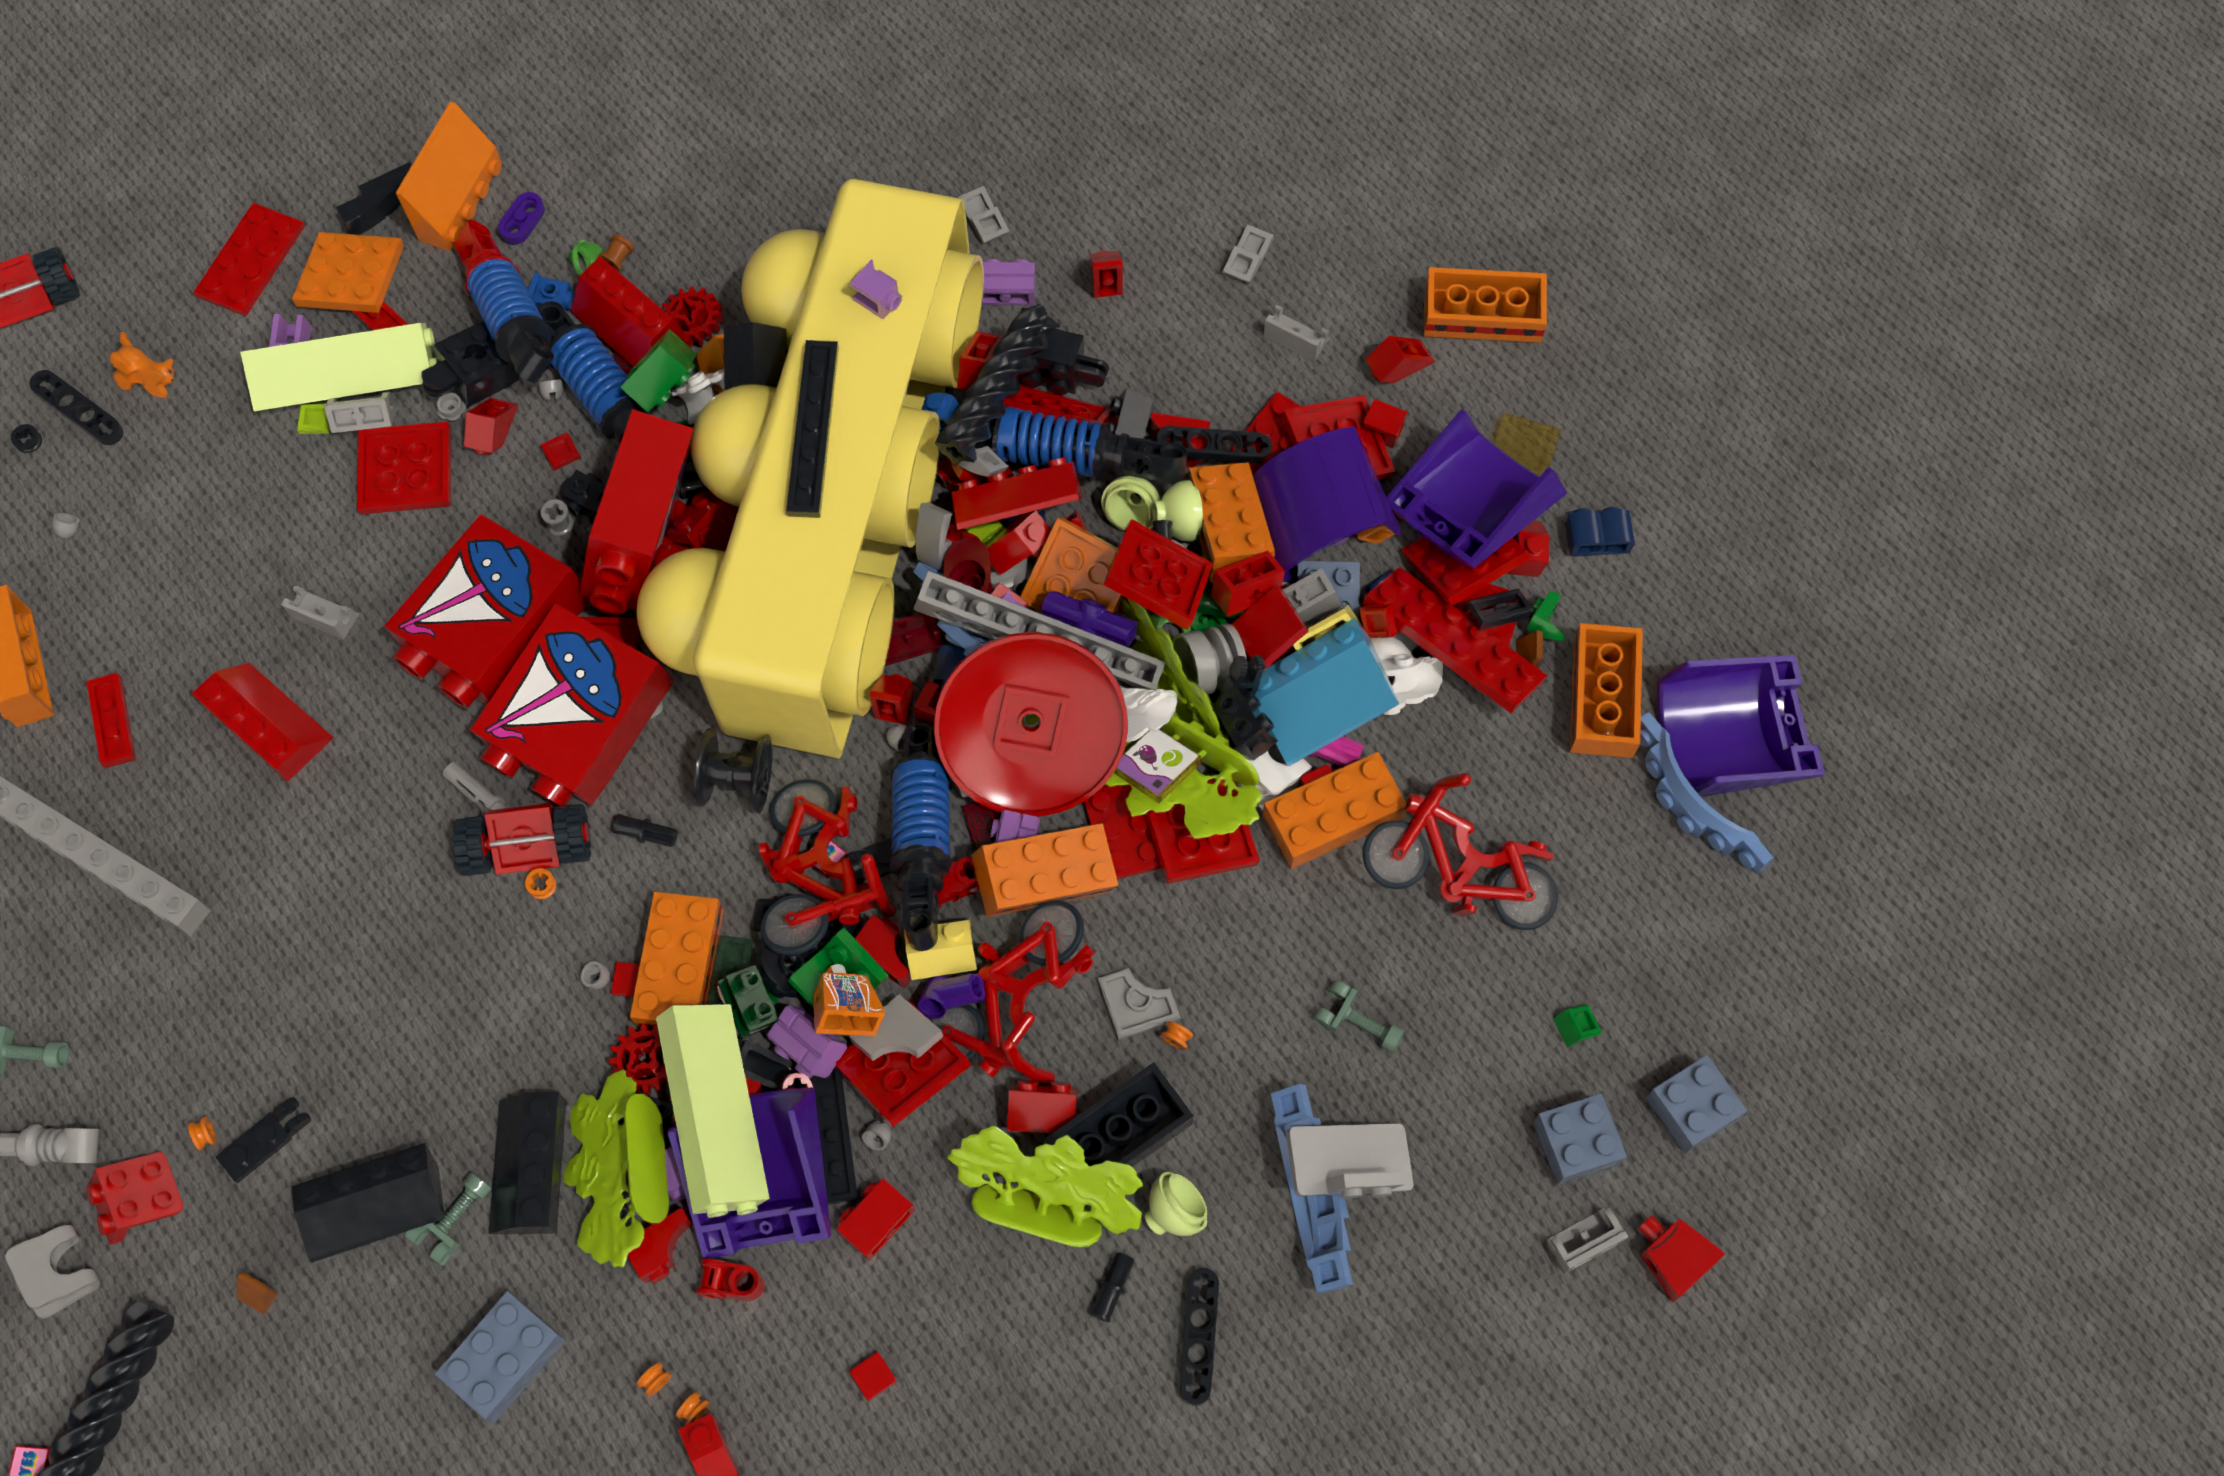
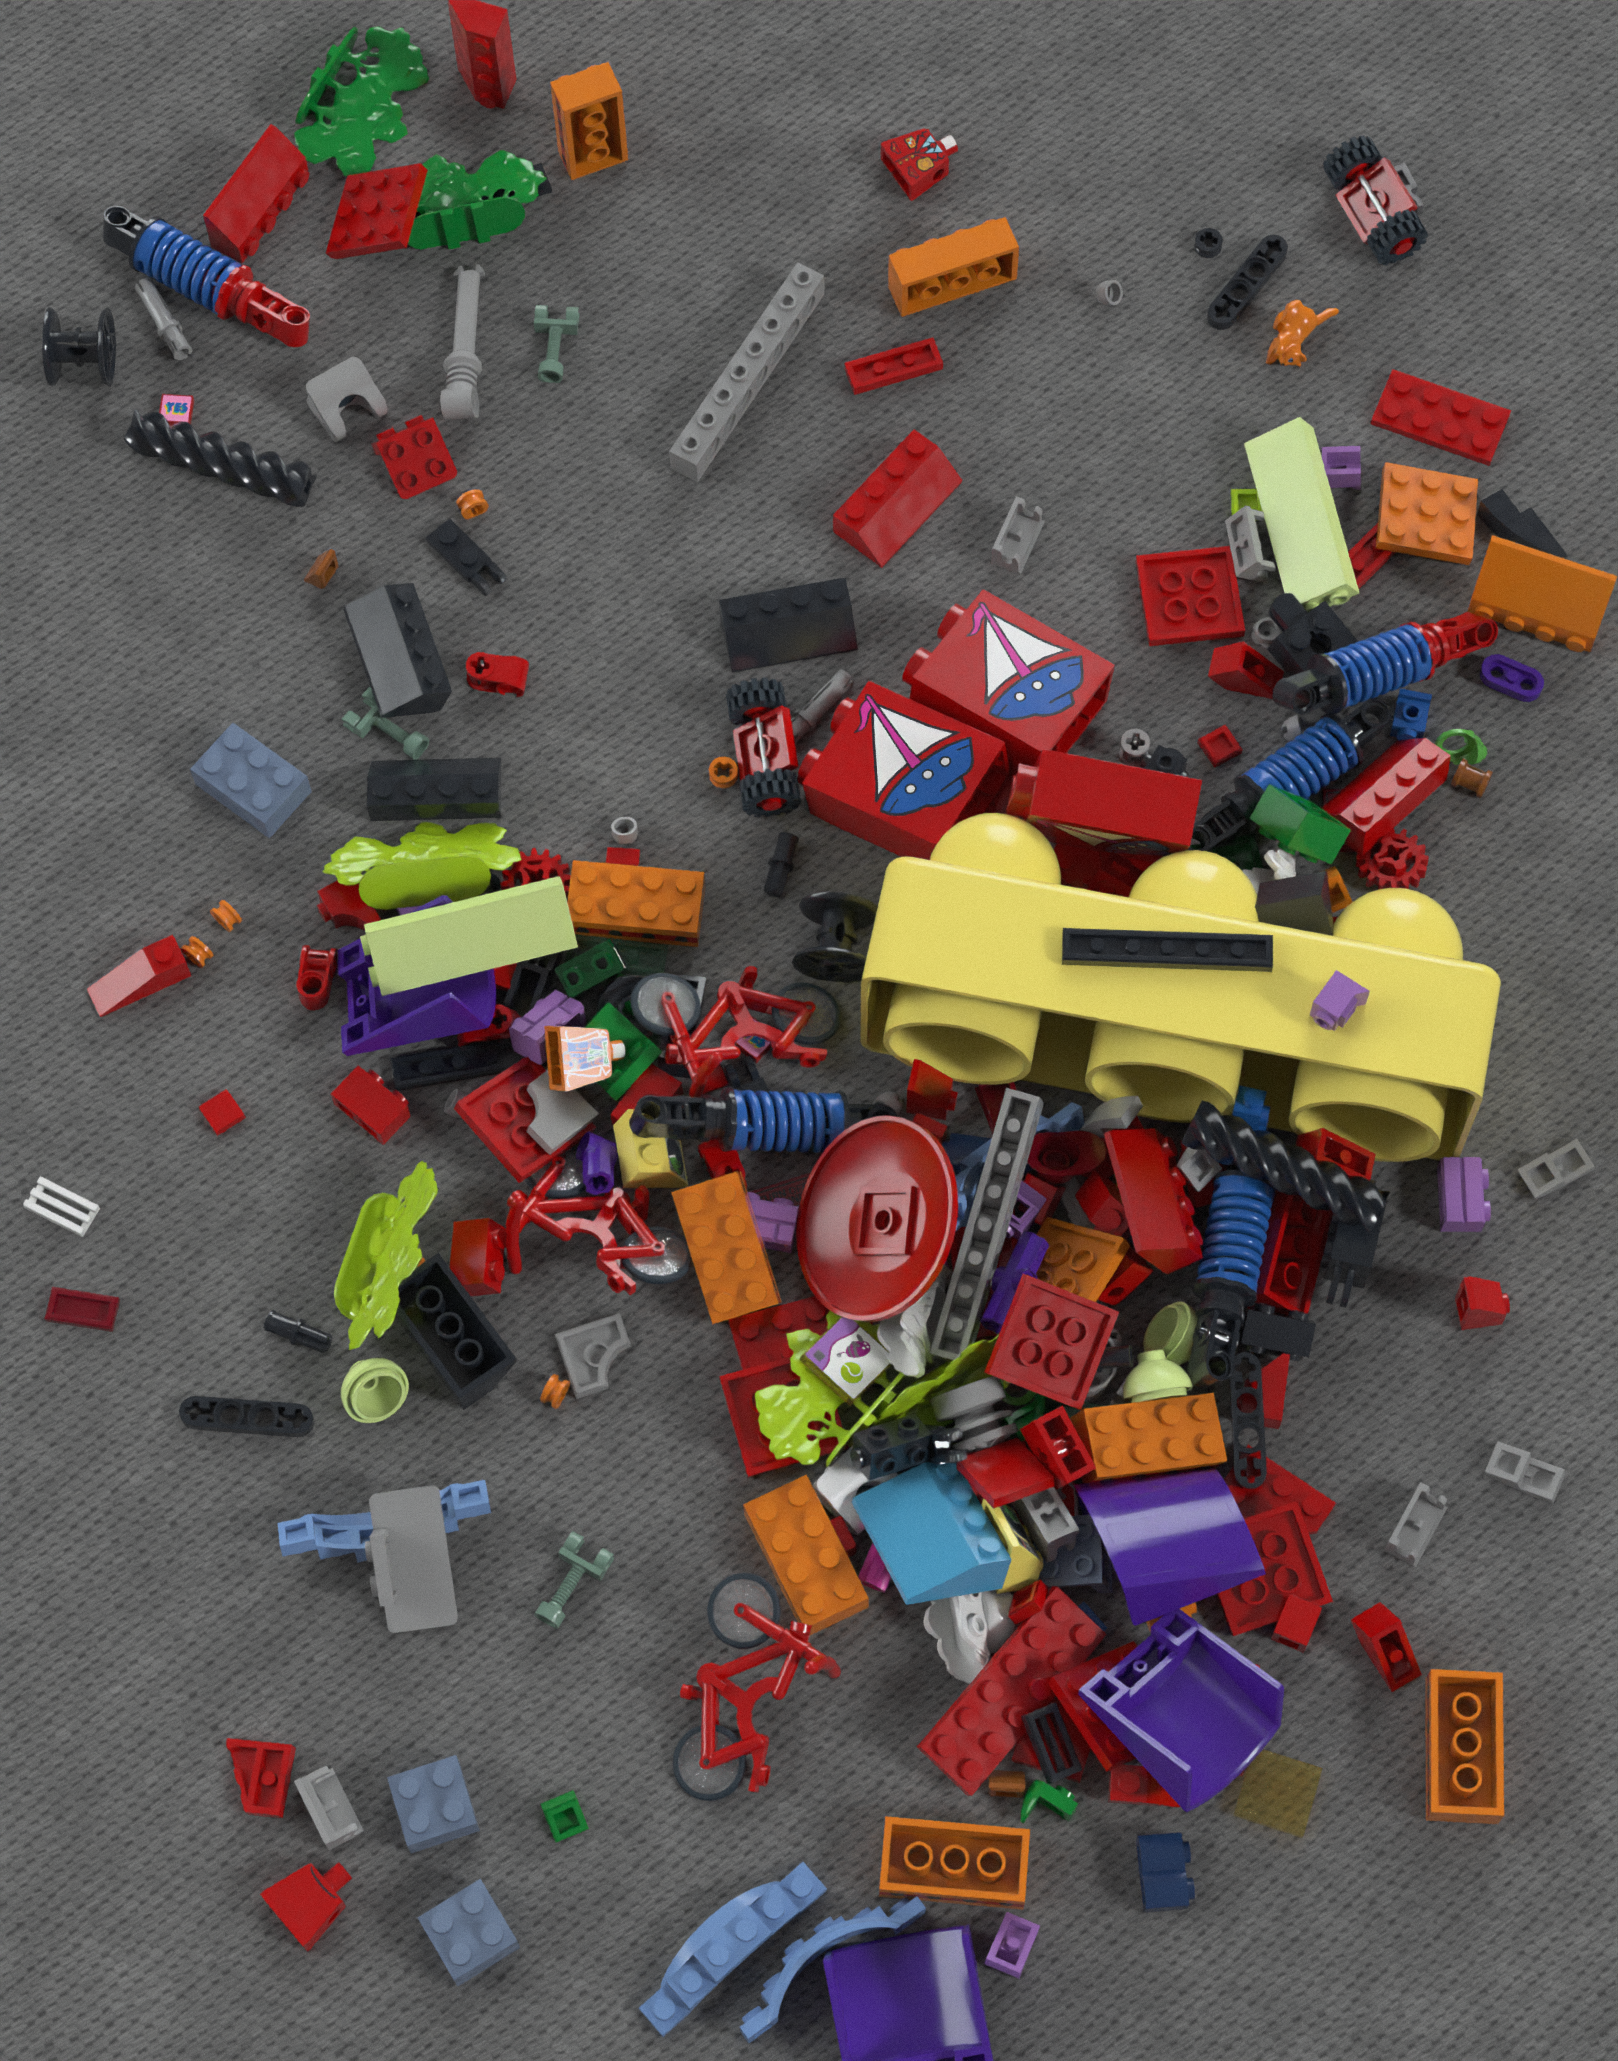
camera: 90 degrees right, 0 degrees up
none -> red wing [226,1738,296,1818]
none -> red piece [466,652,529,697]
none -> medium blue piece [639,1862,827,2037]
none -> black slope [719,577,858,673]
none -> medium lavender slope [984,1912,1040,1979]

